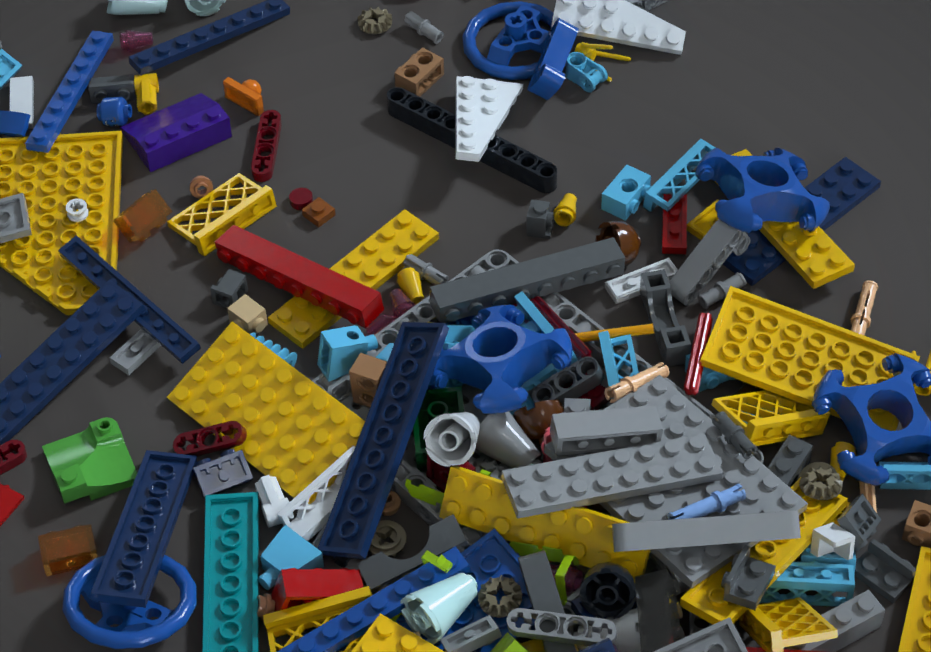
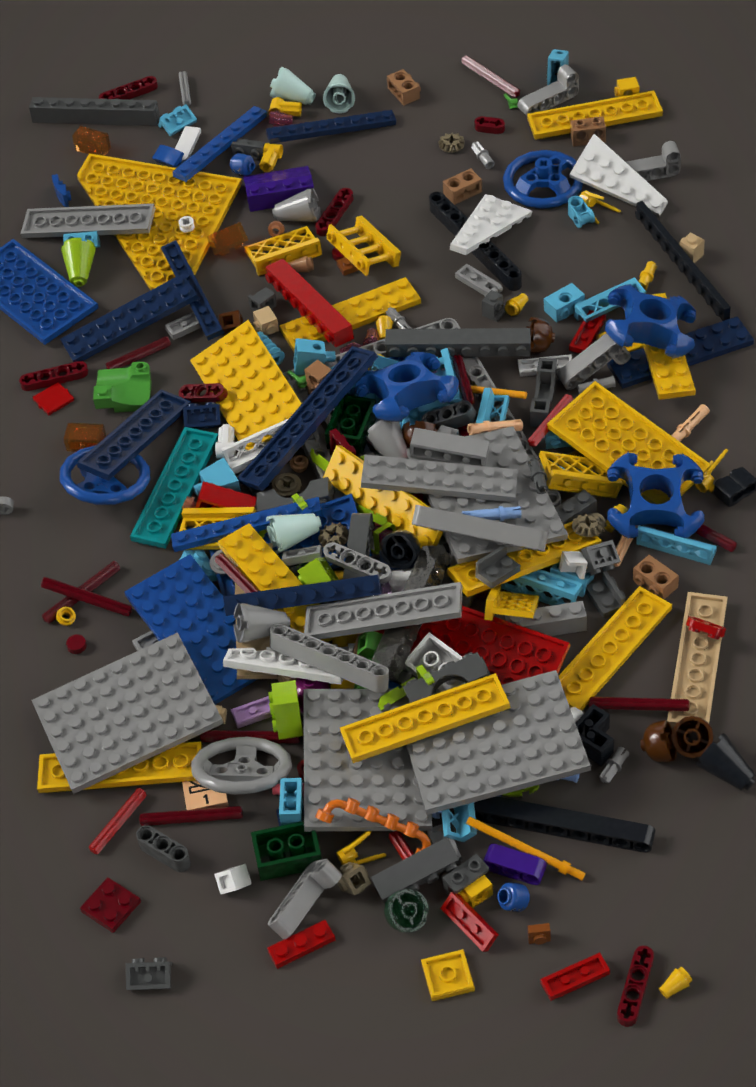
camera: 25 degrees right, 0 degrees up
orange tile [223,77,264,116] -> none
white cone [424,412,480,467] -> none
blue beam [527,18,579,101] -> none
none -> dark red axle [105,336,171,369]
none -> reddish brown brick [218,310,244,336]
none -> yellow piece [268,97,302,119]
none -> light grey cone [272,188,321,222]
none -> bright green hand [287,370,307,388]
none -> medium nougat cone [288,256,314,273]
none -> yellow fence [326,215,401,276]
none -> light grey plate [455,264,503,296]
none -> black plate [635,201,731,321]
none -> yellow pin [638,261,657,290]
none -> tan brick [679,232,705,263]

